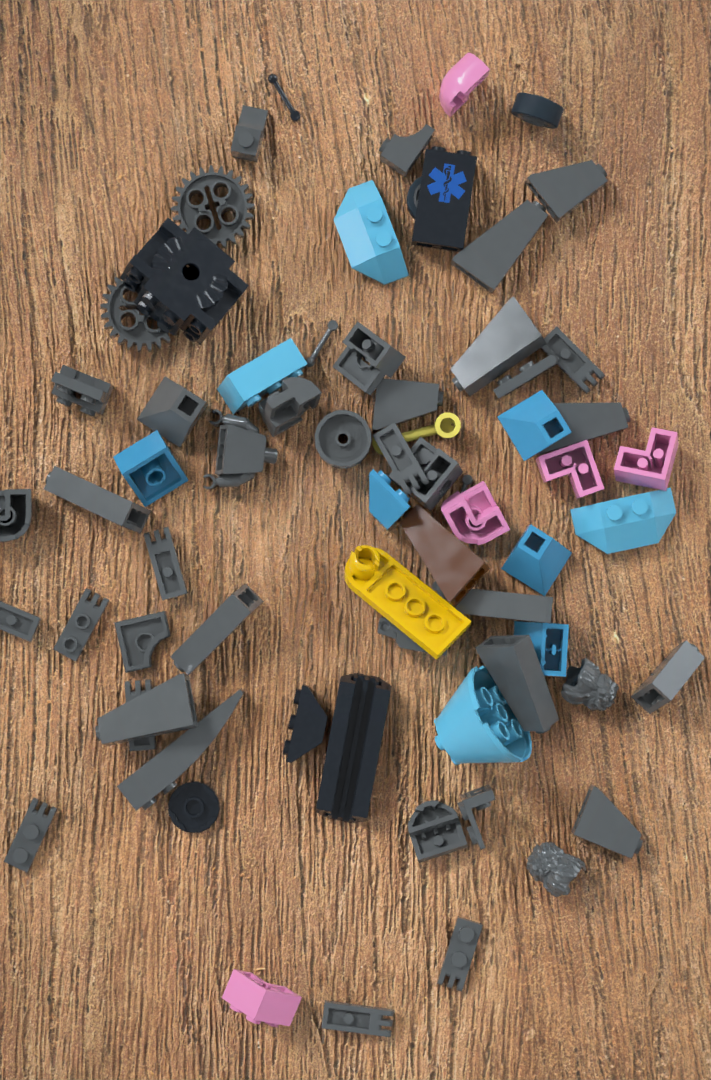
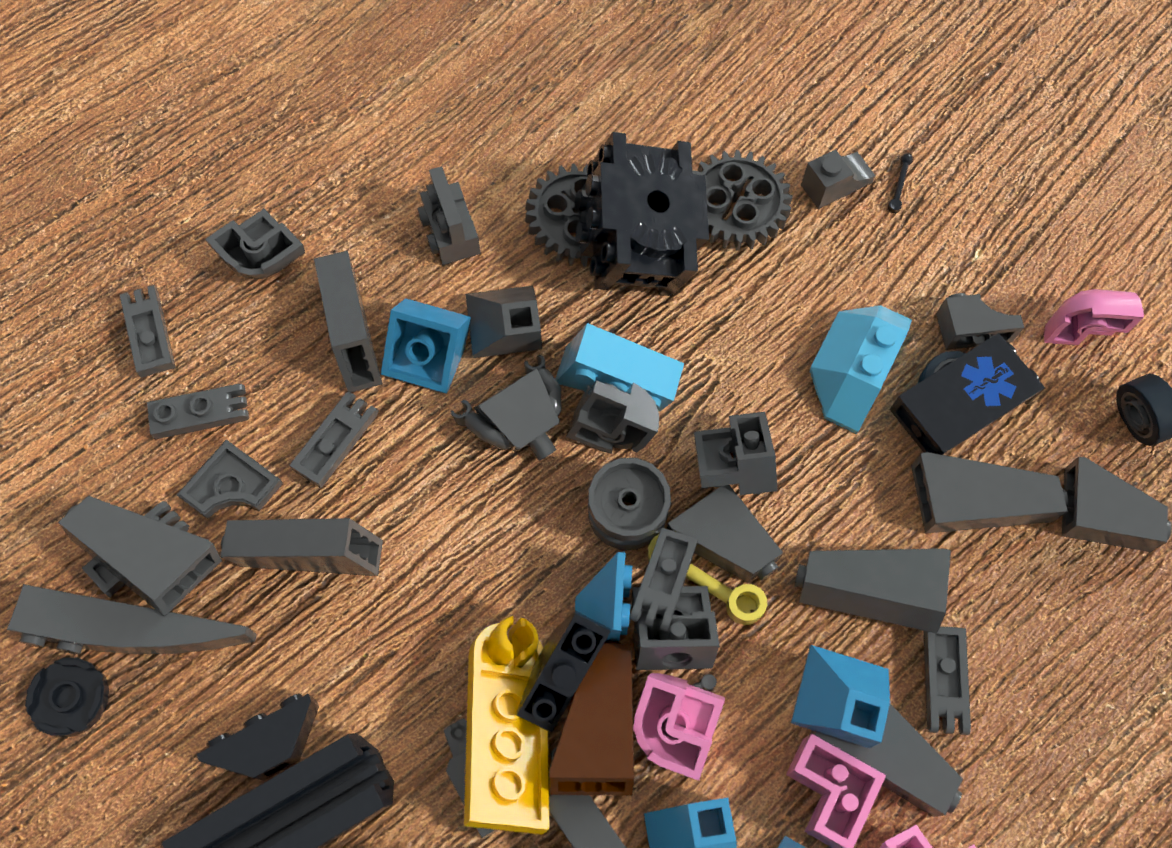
camera: 45 degrees right, 20 degrees down
dark grey hinge [306,320,338,367] -> none
dark grey hinge [493,355,559,399] -> none
none -> black slope [517,611,611,733]

